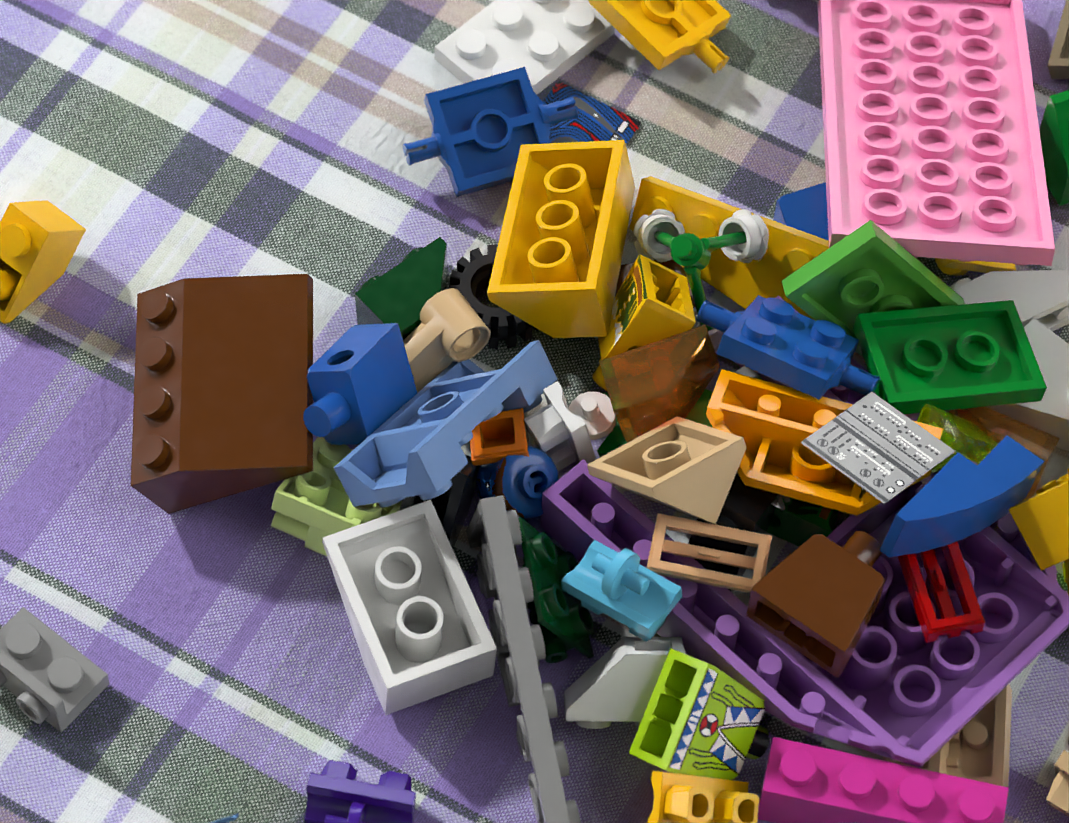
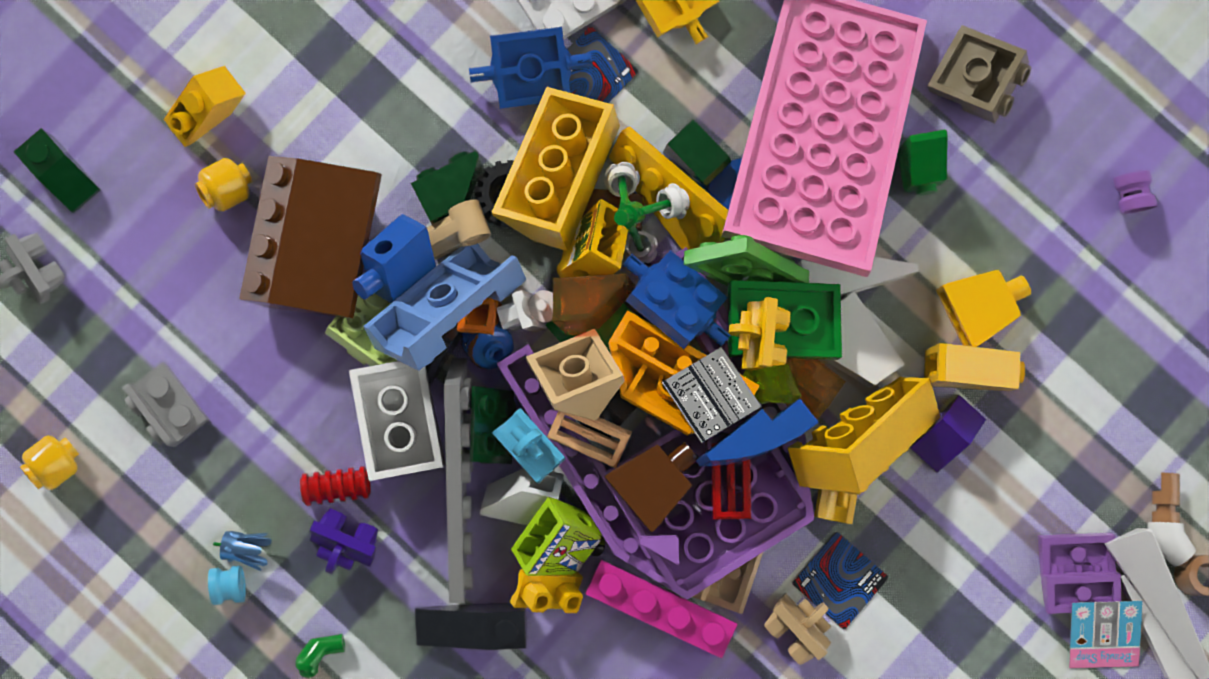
camera: 10 degrees right, 25 degrees up
none -> yellow head [195,158,253,212]
none -> red piece [300,466,371,506]
none -> medium lavender slope [639,535,679,565]
none -> dark green slope [663,119,732,186]
none -> yellow hips [728,297,790,371]

